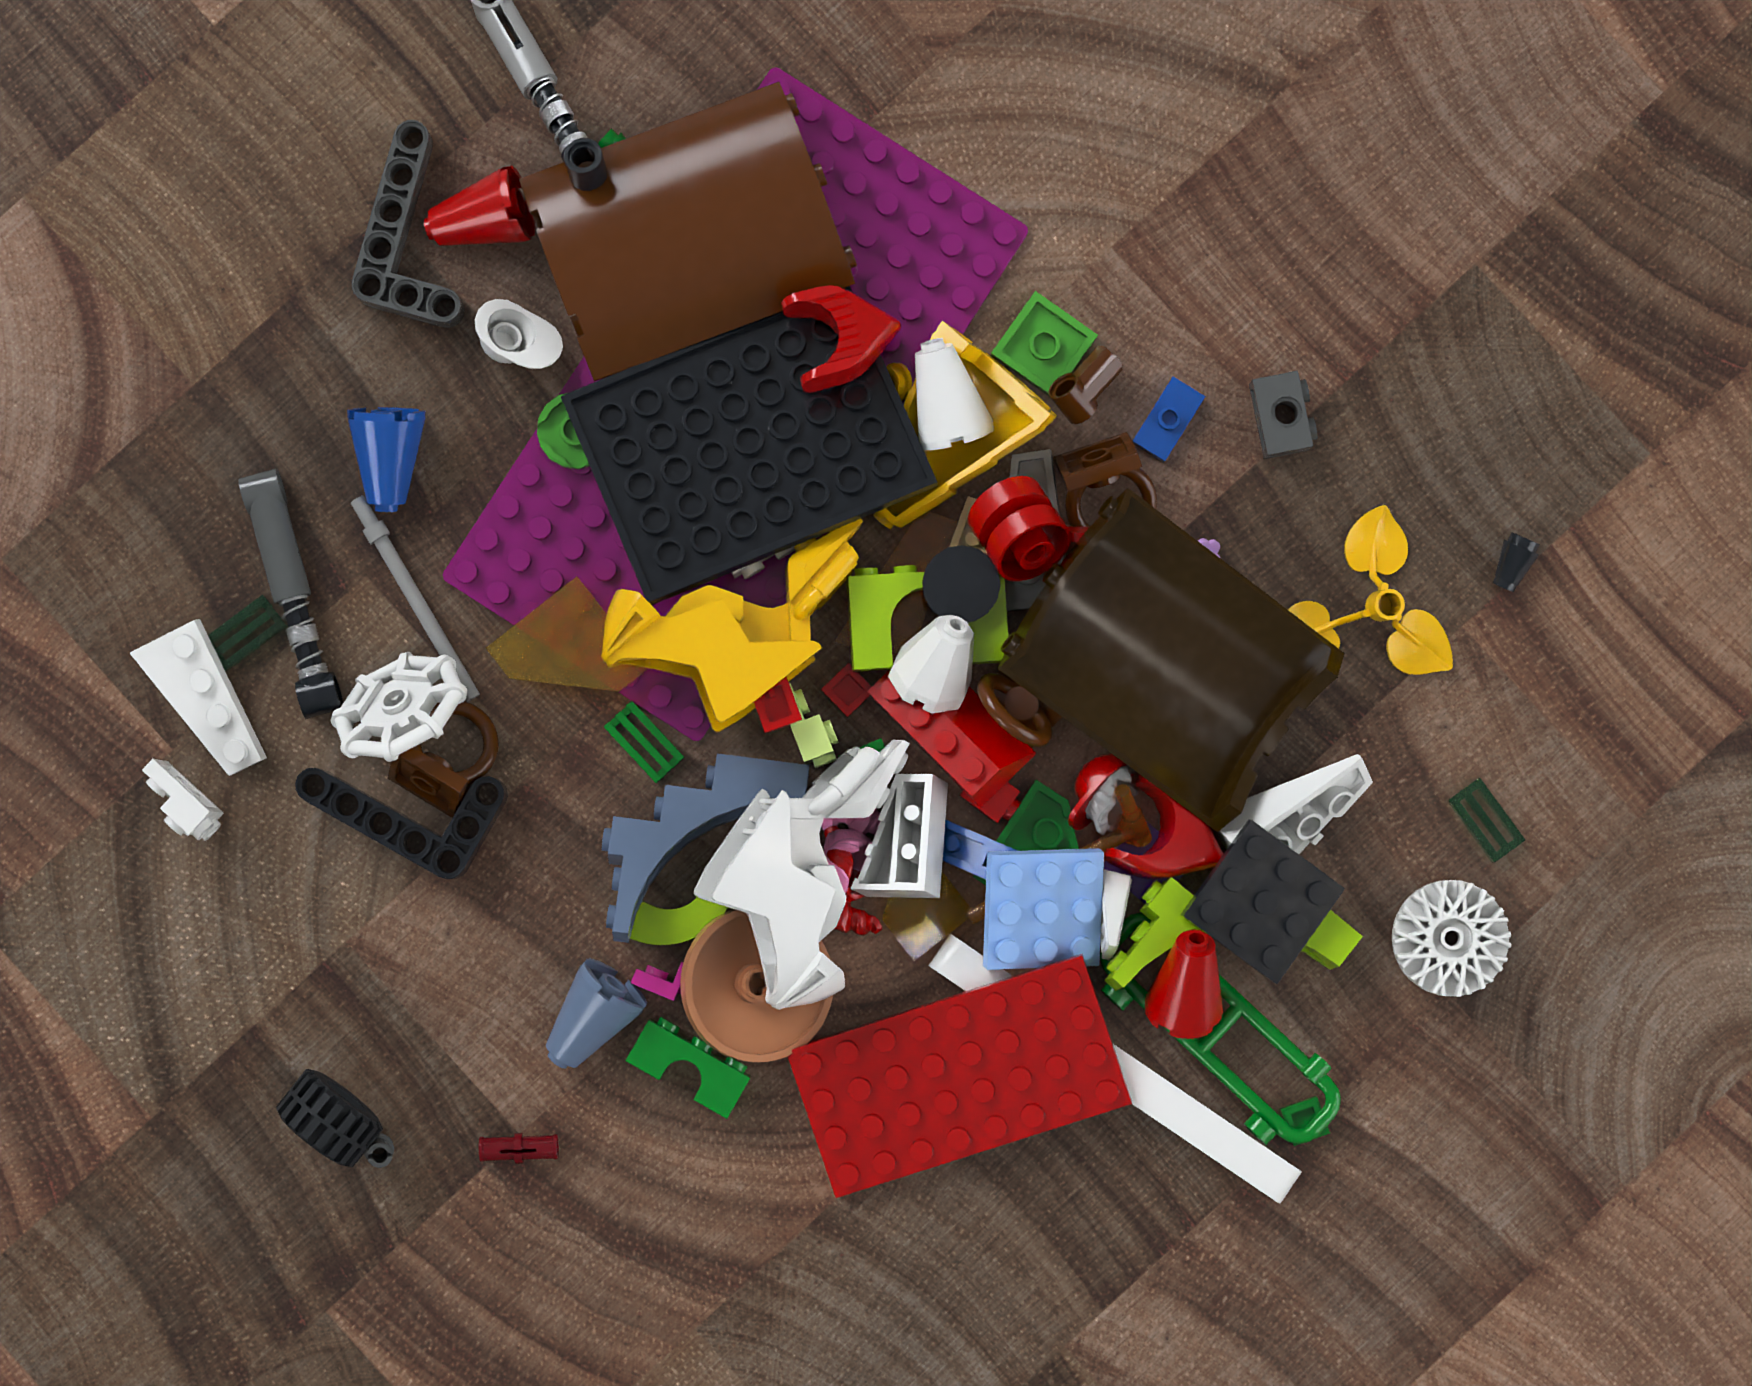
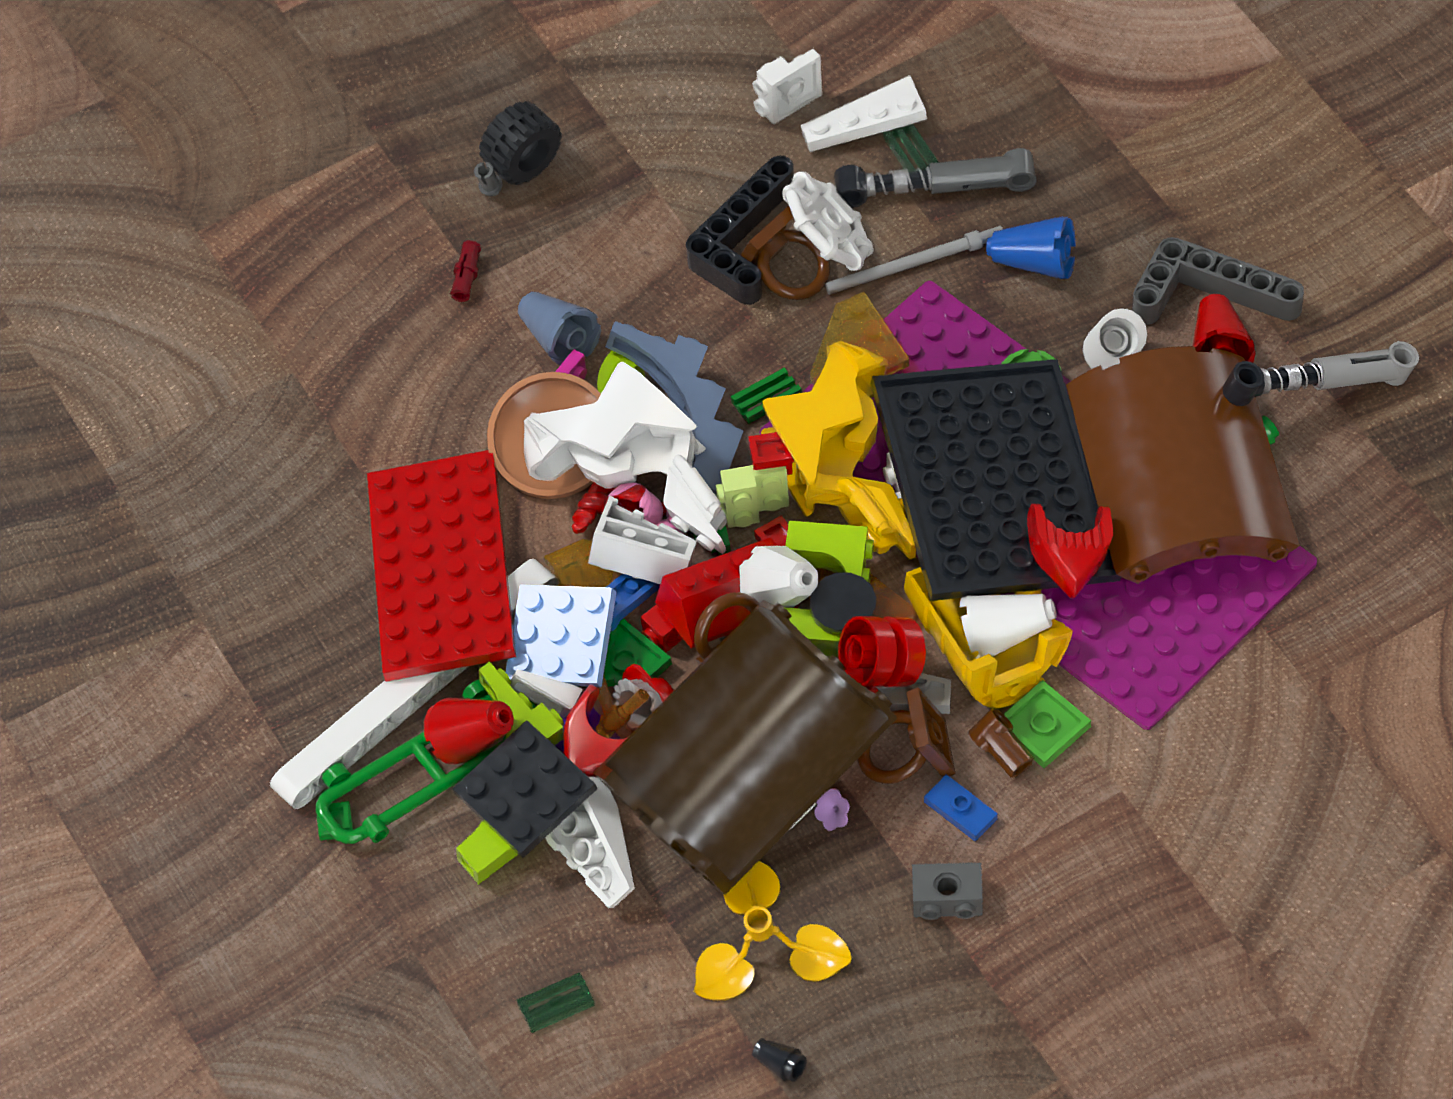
camera: 105 degrees right, 30 degrees down
green arch [625,1016,751,1119] -> none
white wheel [1392,880,1511,997] -> none

